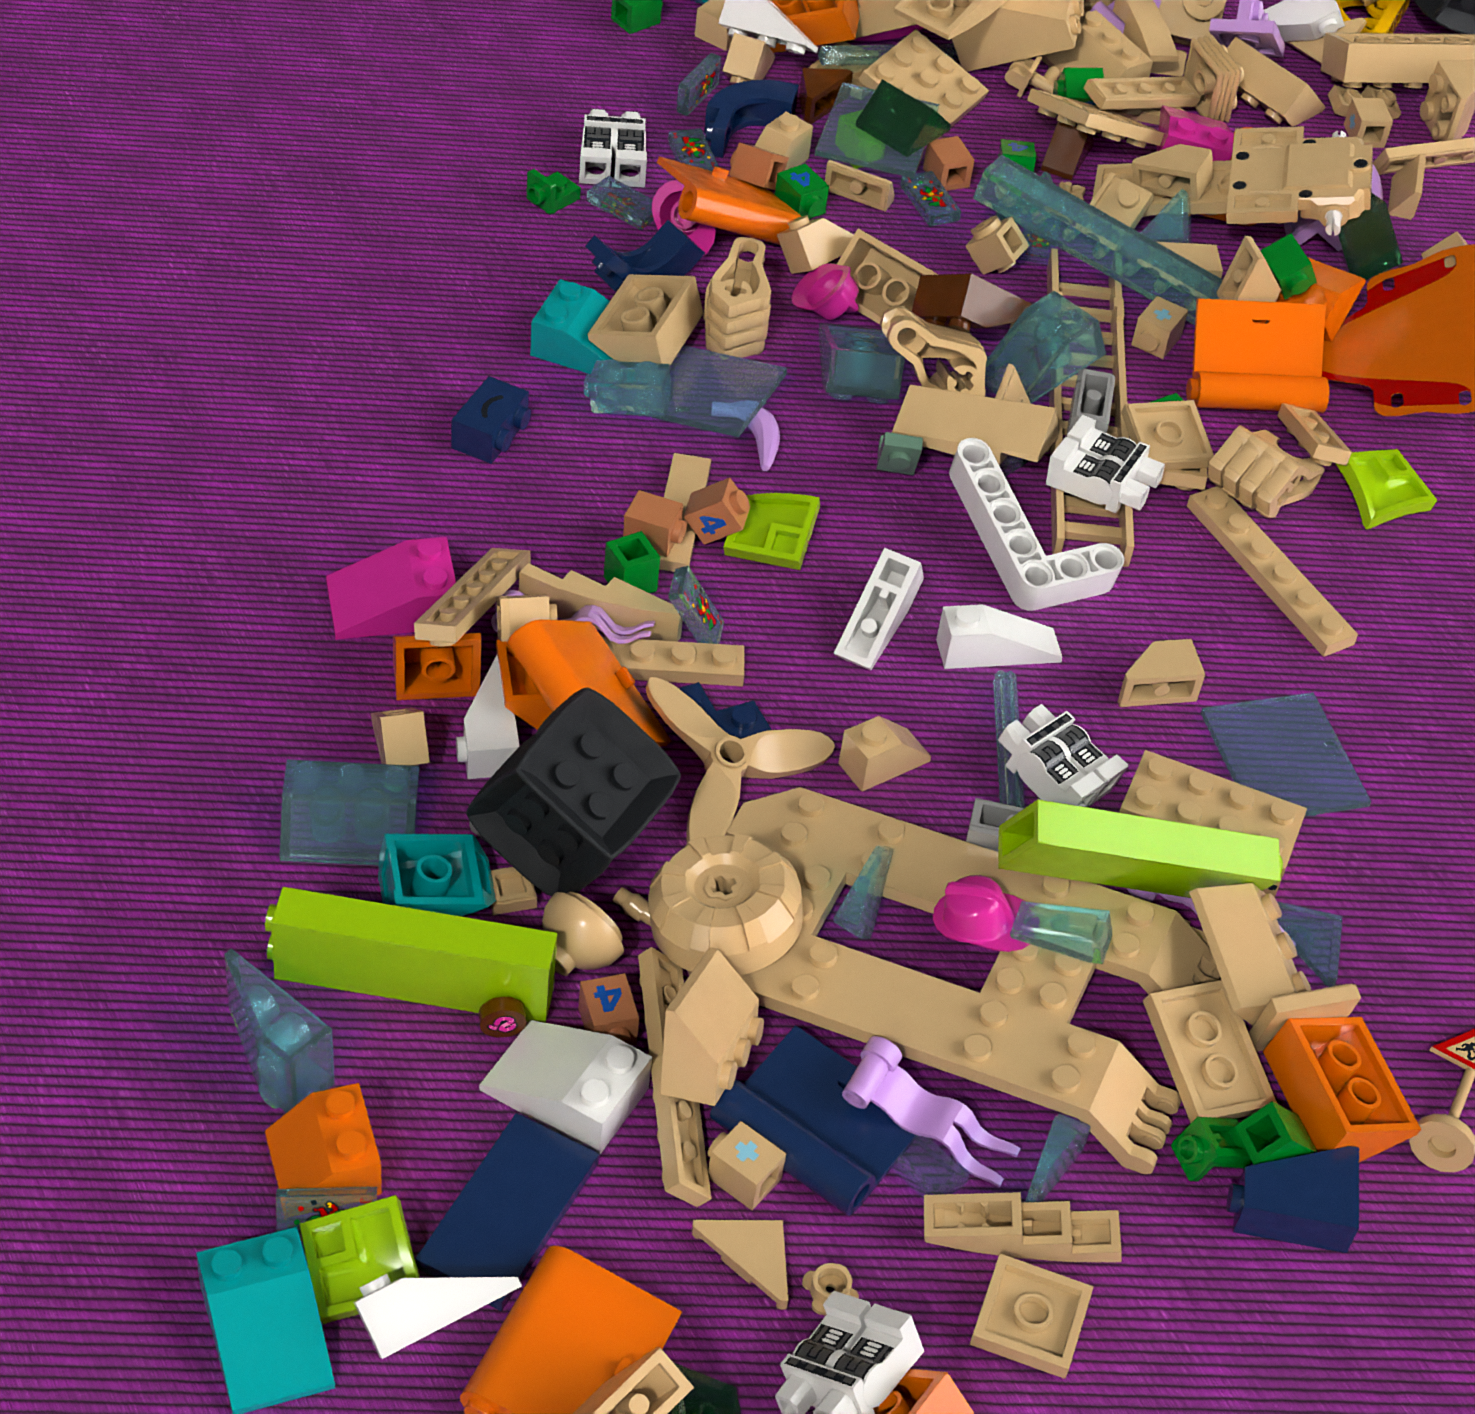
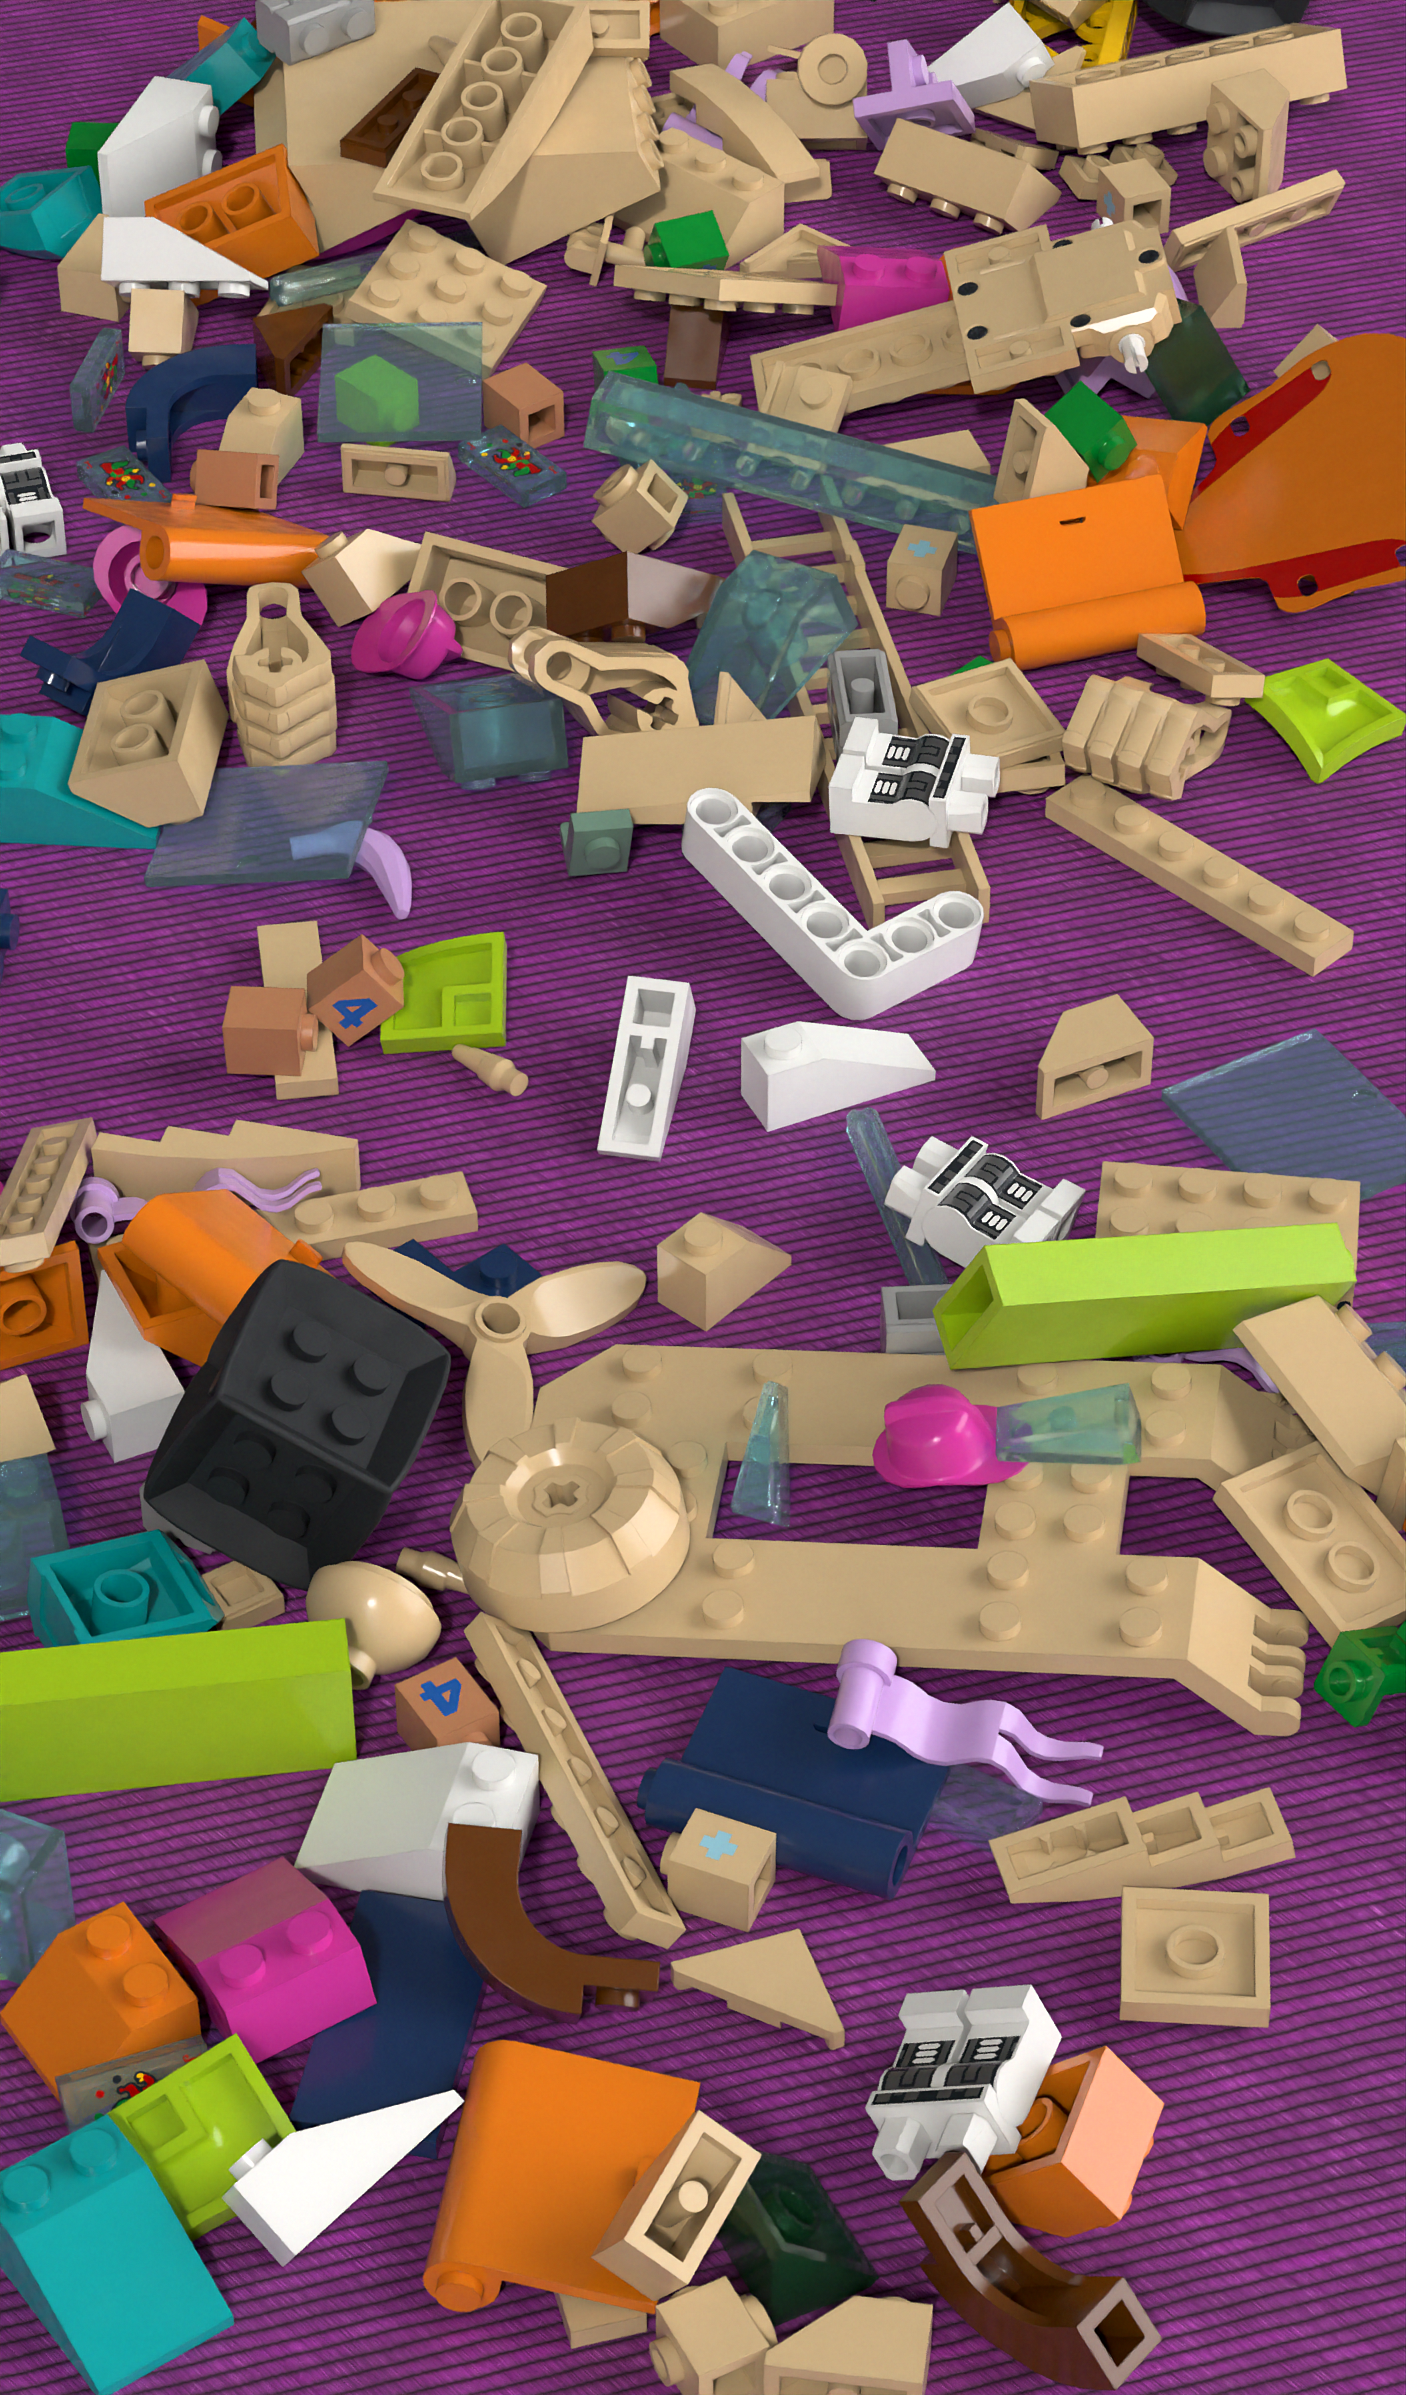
camera: 10 degrees left, 5 degrees down
reddish brown tile [479,997,526,1038] -> none
tan slope [496,595,557,641] -> none
clear light blue brick [584,359,673,417] -> none
green brick [603,531,660,593] -> none
tan slope [660,947,764,1106] -> none
clear light blue tile [668,566,724,644] -> none
green brick [775,163,829,219] -> none
tan plate [802,1263,859,1315] -> none
clear green slope [856,79,951,157] -> none
clear light blue slope [1025,1113,1091,1202] -> none
tan tile [1083,77,1201,110] -> none
tan slope [1132,144,1213,202] -> none
clear light blue slope [1134,188,1191,252] -> none
tan brick [1183,34,1244,123] -> none
none -> dark pink slope [153,1857,377,2064]
none -> reddish brown arch [442,1823,660,2025]
none -> tan piece [452,1044,528,1096]
none -> tan tile [970,128,1059,171]

